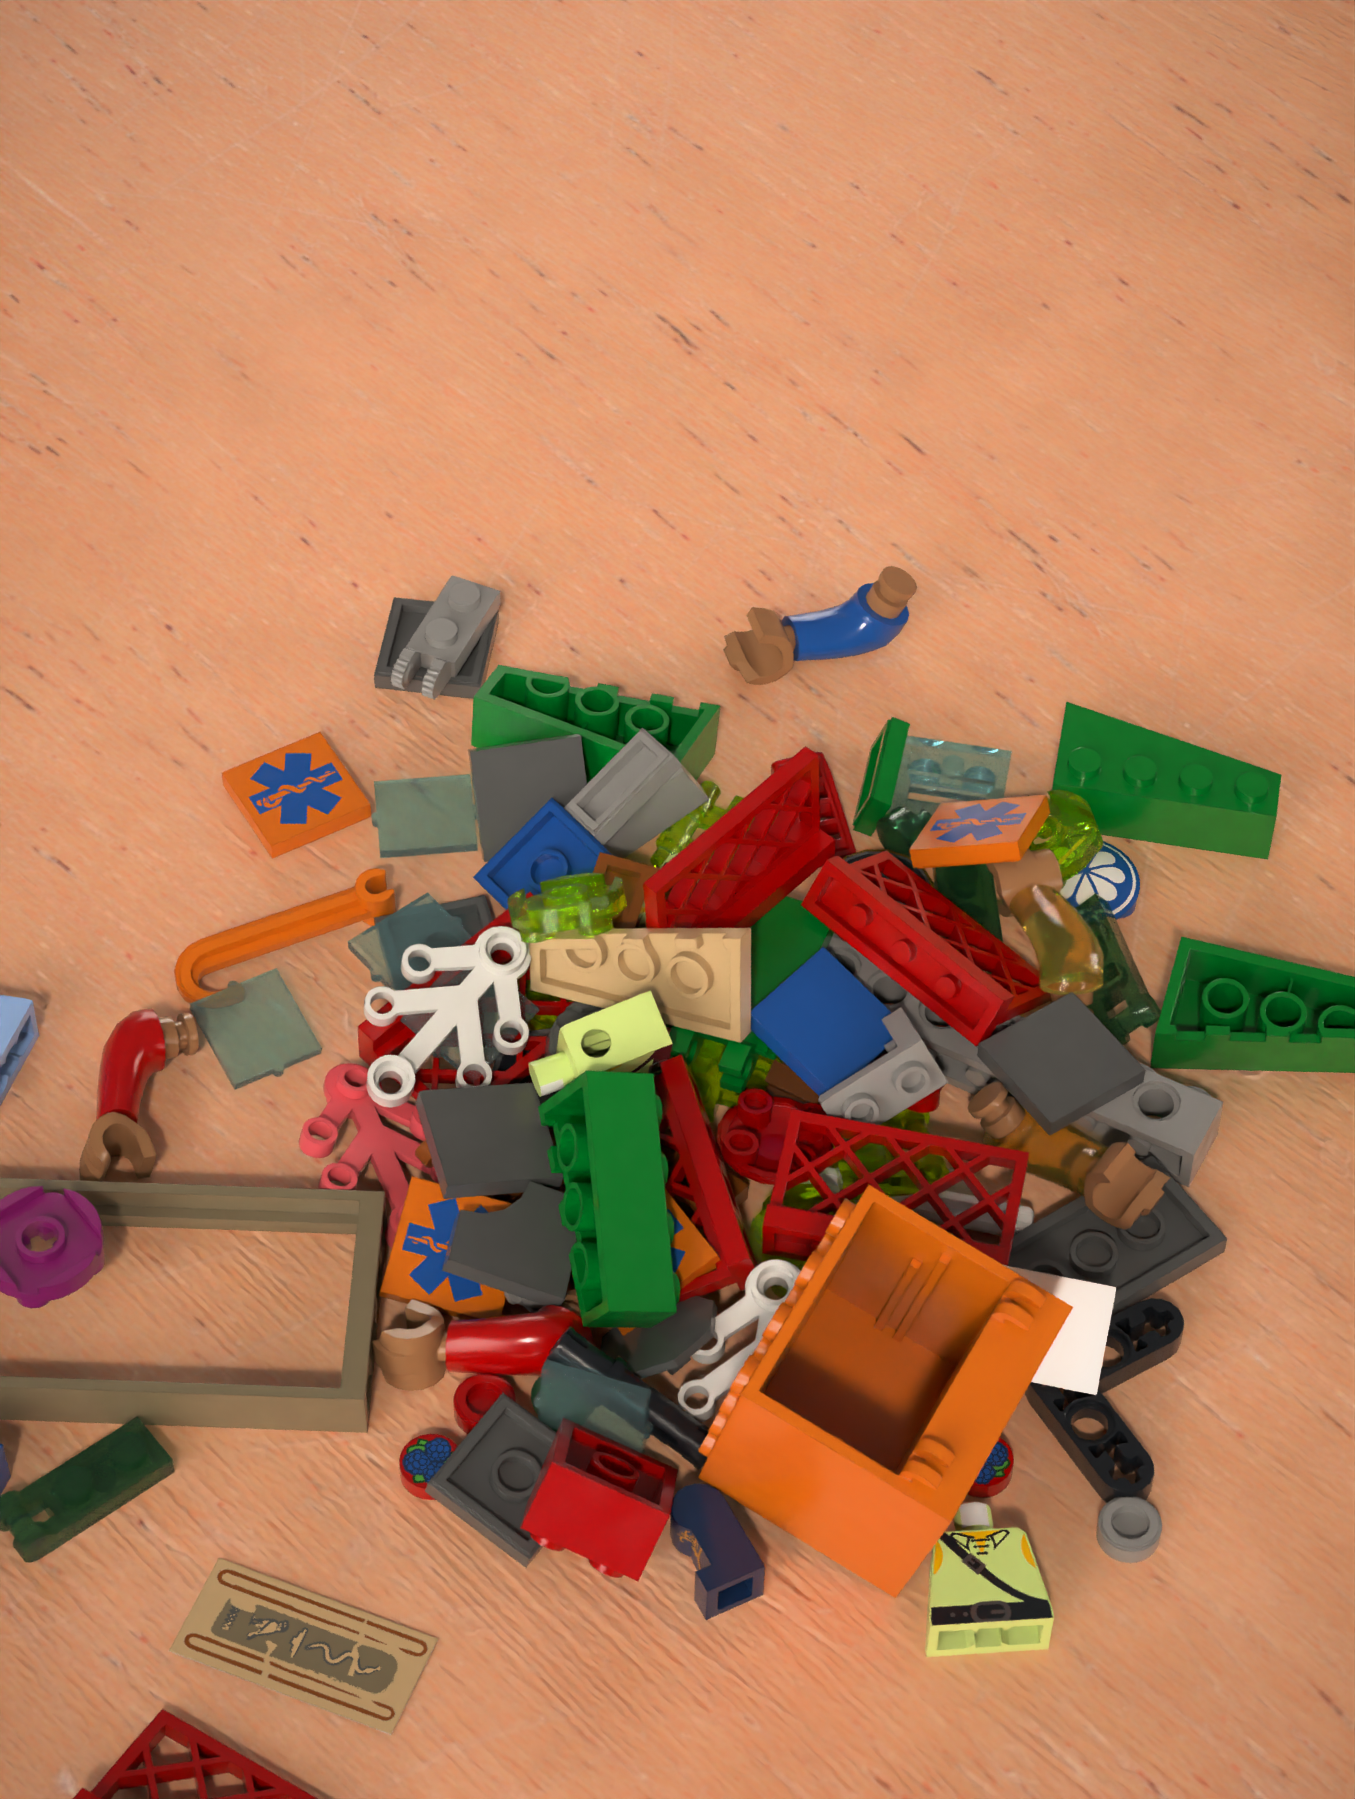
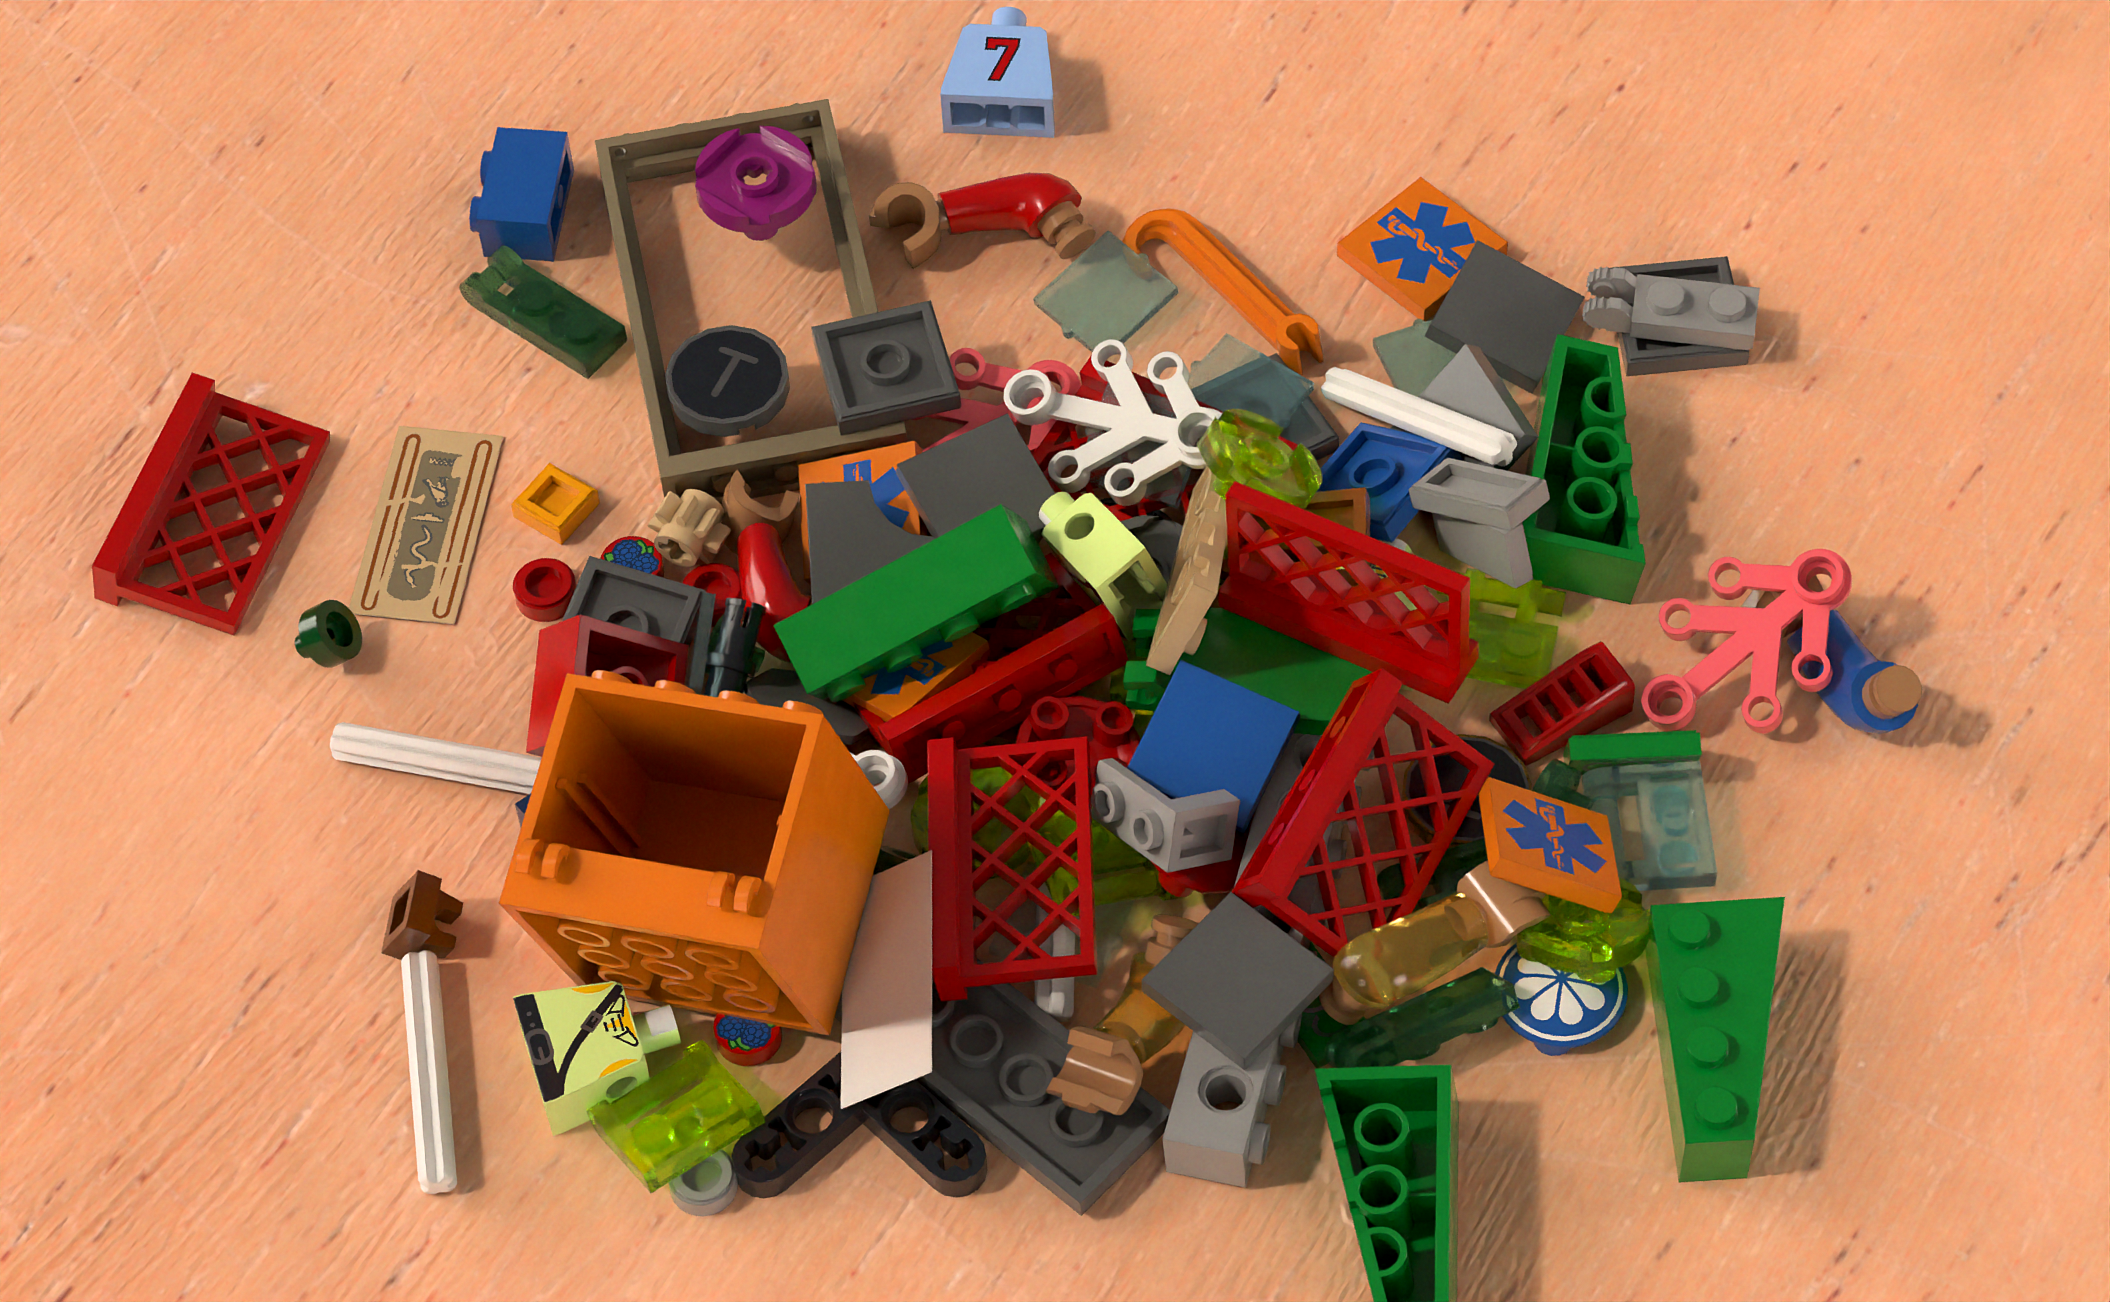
camera: 80 degrees right, 5 degrees up
none -> dark green tile [295,600,362,668]
none -> white axle [330,722,542,794]
none -> reddish brown tile [381,870,463,960]
none -> white axle [401,950,457,1194]
none -> light orange tile [511,463,600,545]
none -> red tile [513,558,577,622]
none -> clear neon green plate [587,1039,766,1193]
none -> tan gear [648,489,731,567]
none -> black tile [665,325,790,437]
none -> dark grey tile [811,300,961,435]
none -> white axle [1321,367,1517,467]
none -> dark grey tile [1424,240,1585,394]
none -> coral plant [1641,549,1852,733]

